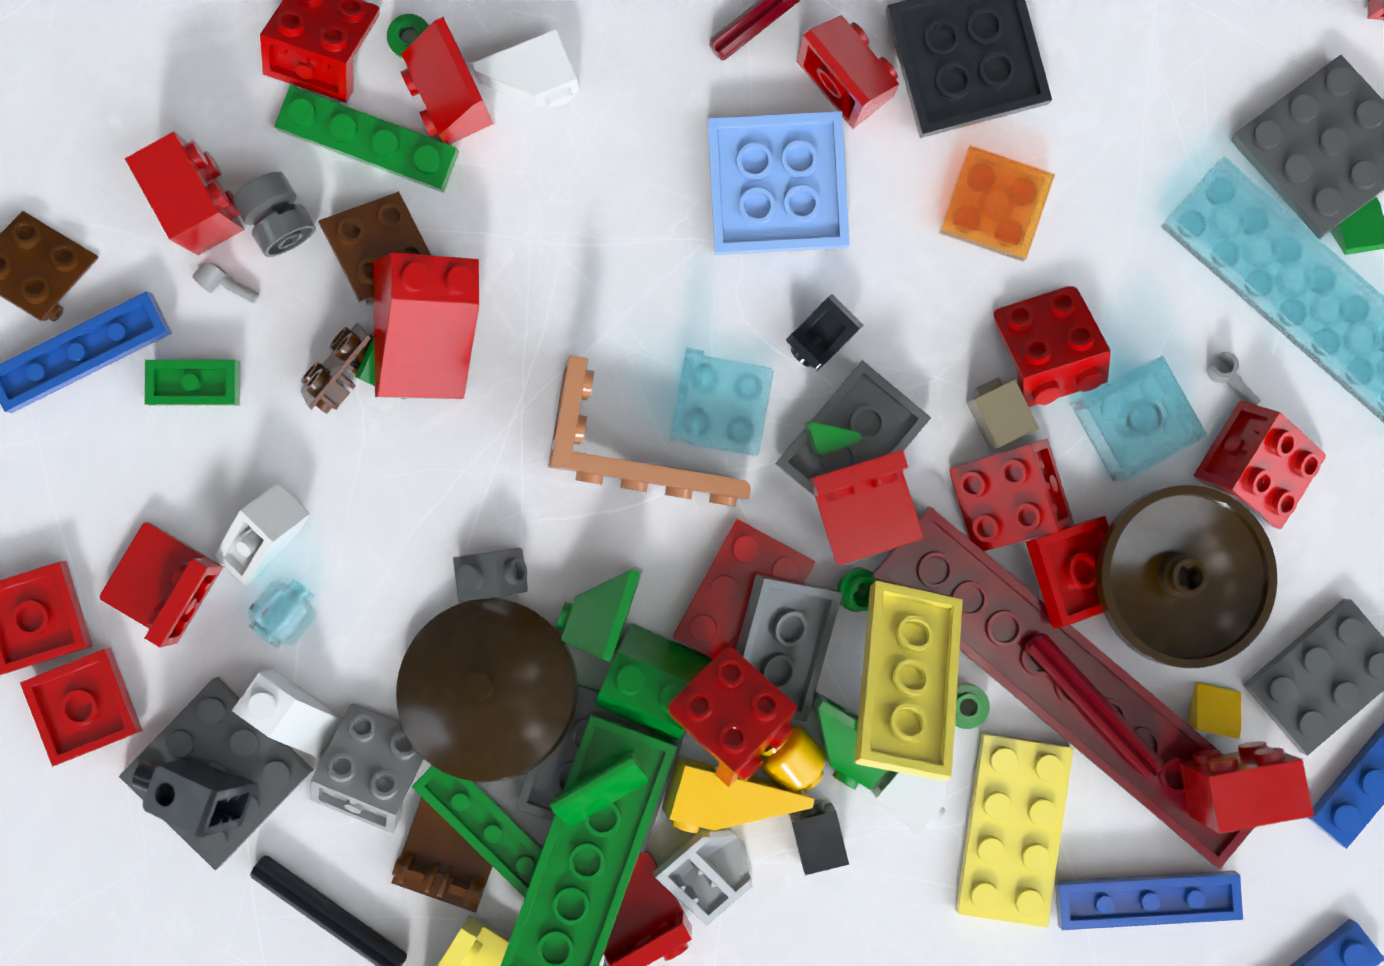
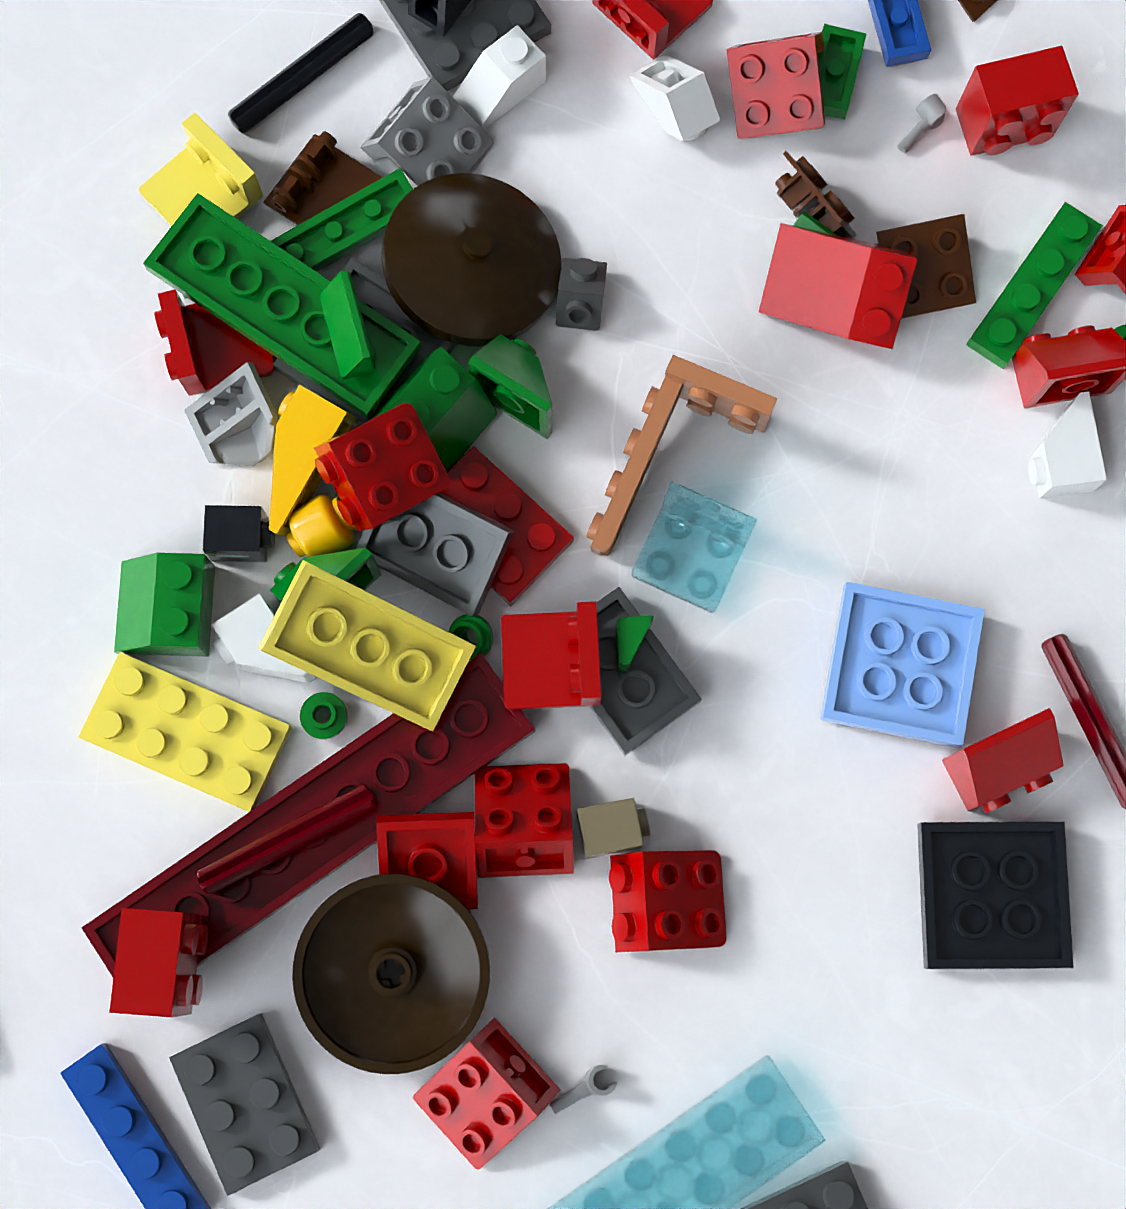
camera: 105 degrees right, 10 degrees down
dark grey wheel [232,172,316,257] -> none
clear light blue head [248,579,317,648] -> none
black bracket [786,294,864,371] -> none
clear orange plate [939,145,1055,262] -> none
blue plate [1055,870,1243,930] -> none
clear light blue brick [1070,356,1208,481] -> none
yellow slope [1187,682,1241,739] -> none
none -> green slope [114,552,215,657]
none -> bracket [726,32,825,139]

